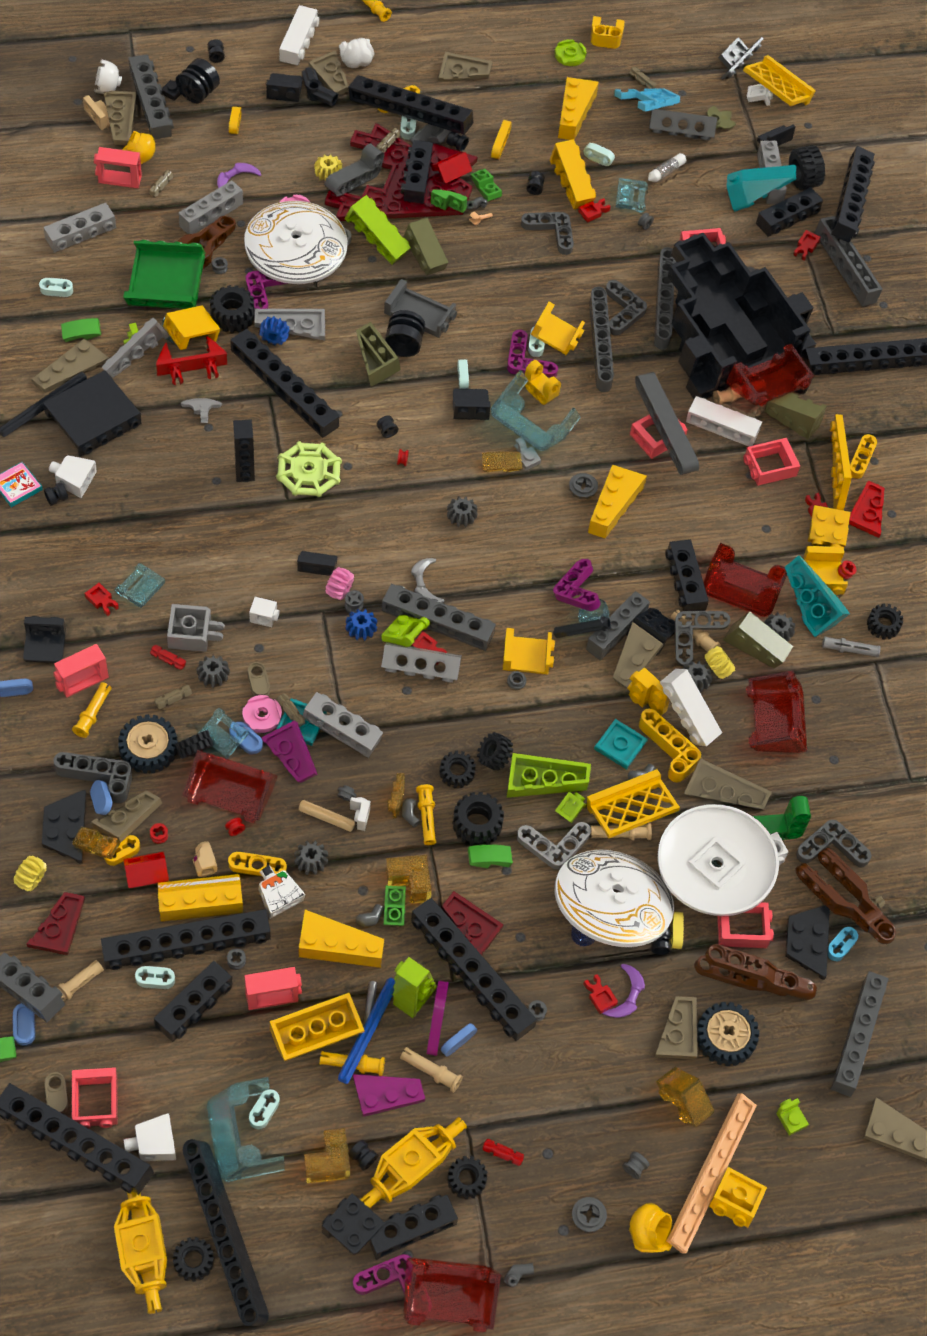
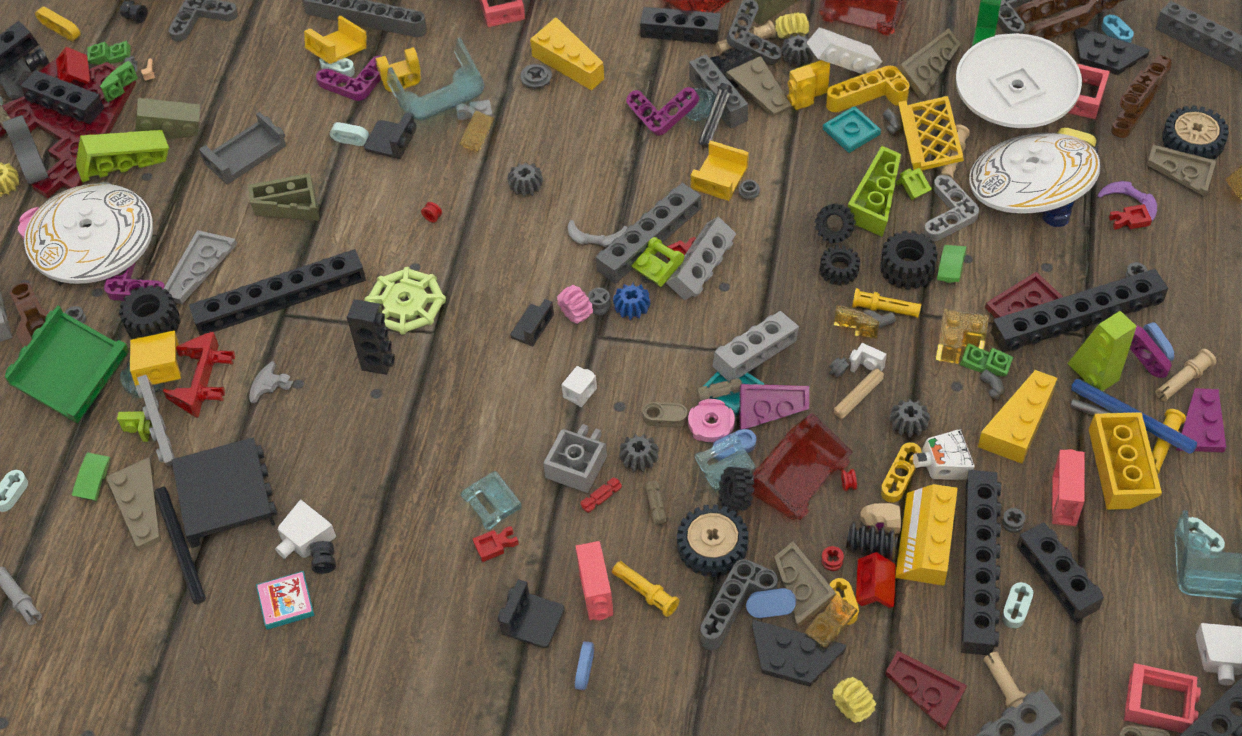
camera: 60 degrees left, 5 degrees down
blue gear [259,316,290,346] -> none
black wheel [376,415,399,438] -> none
black wheel [385,310,426,357] -> none
none -> black piece [845,521,898,561]

